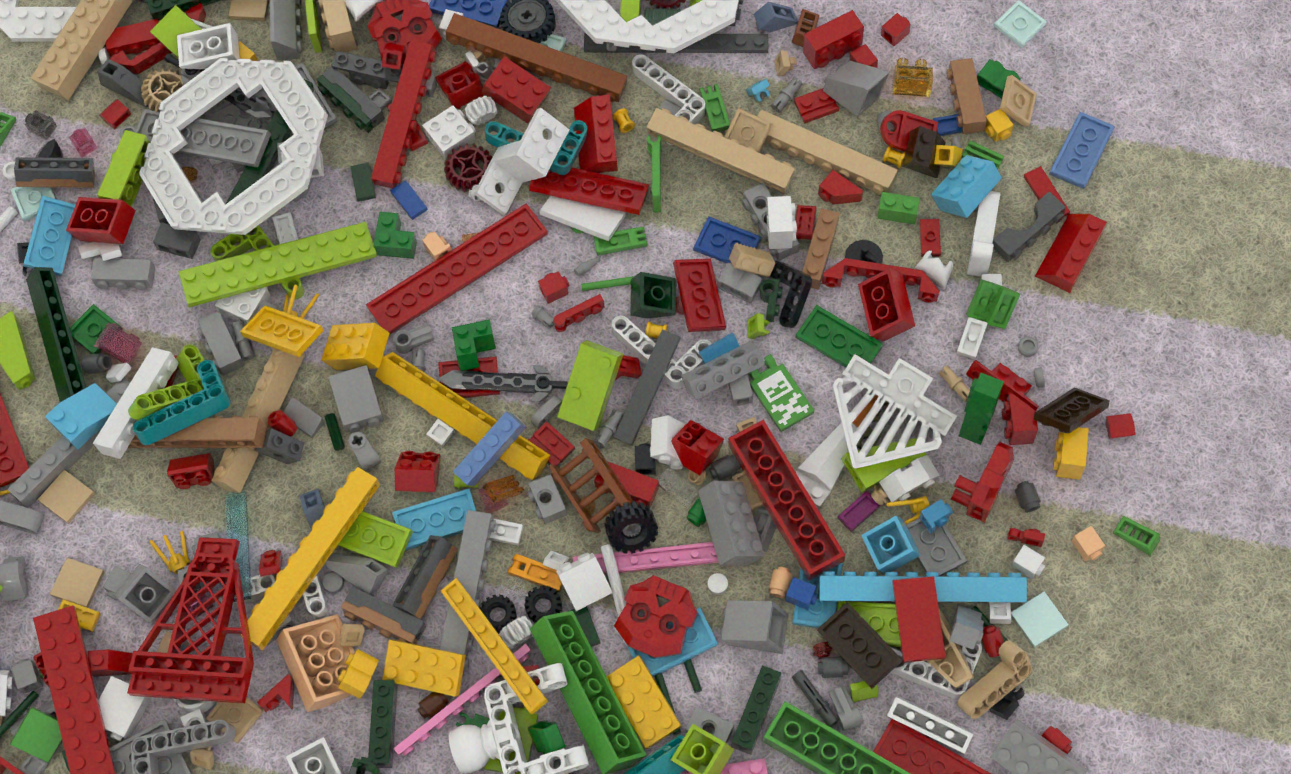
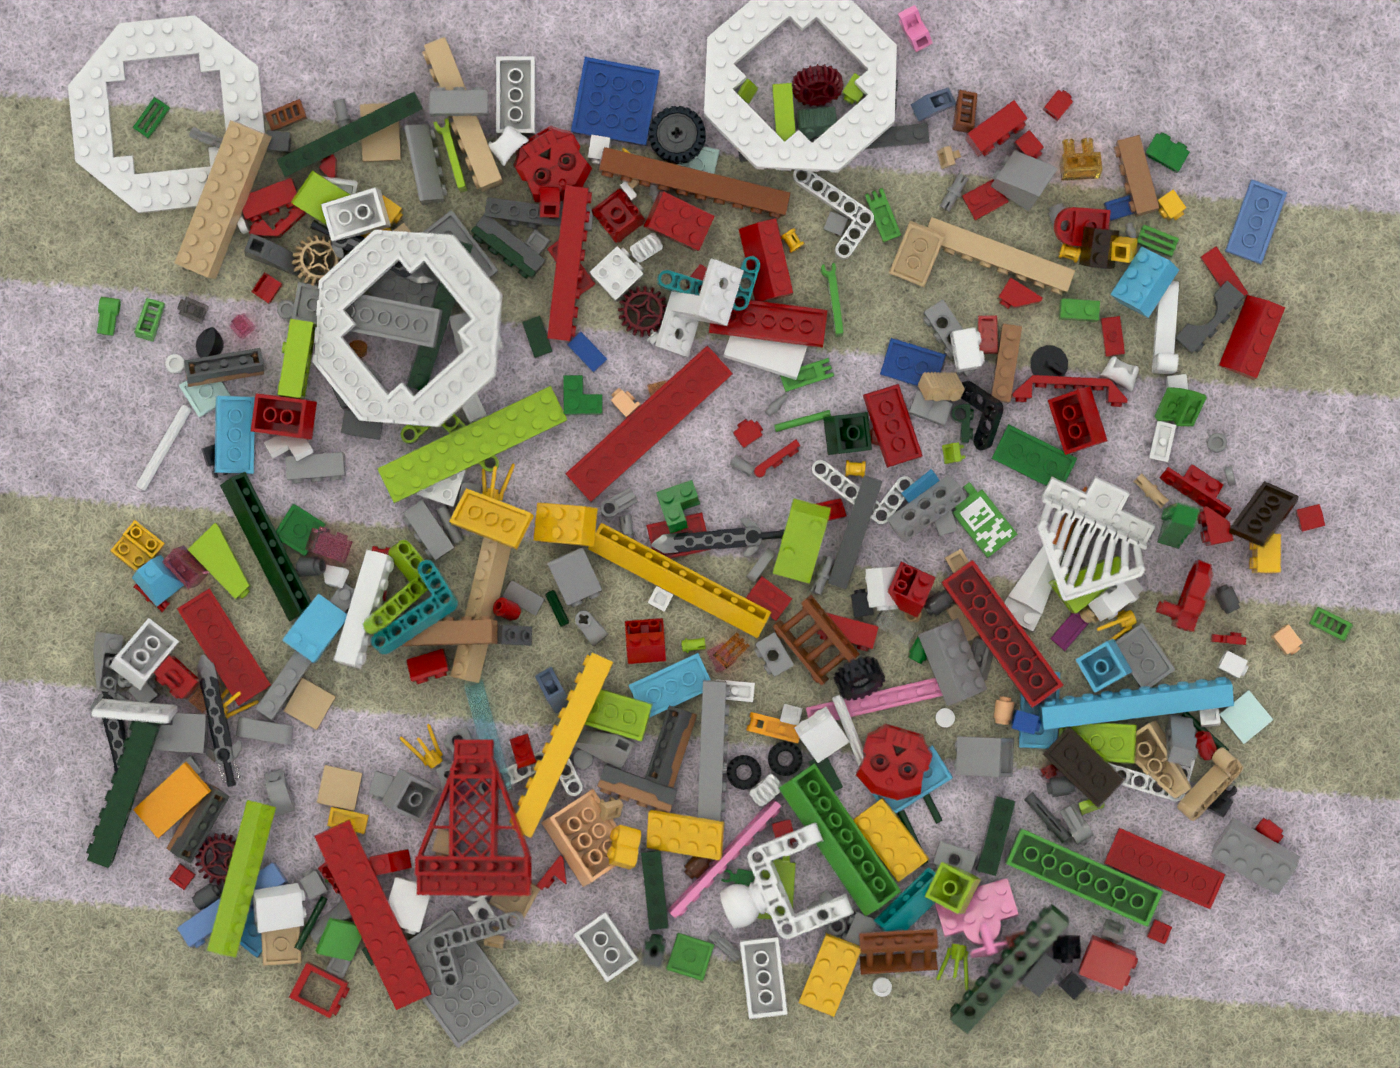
camera: 10 degrees left, 20 degrees up
yellow tile [440,578,549,715] -> none
medium blue brick [453,412,527,487] -> none
light grey pin [477,62,494,81] -> none
green brick [528,720,566,754] -> none
tan brick [646,108,795,194] -> none
medium azure tile [745,79,770,102] -> none
white brick [887,696,974,754] -> none
red tile [892,576,946,663] -> none
dark azure brick [919,499,953,534] -> none
light aqua tile [994,0,1047,48] -> none
tan tile [1000,75,1037,127] -> none

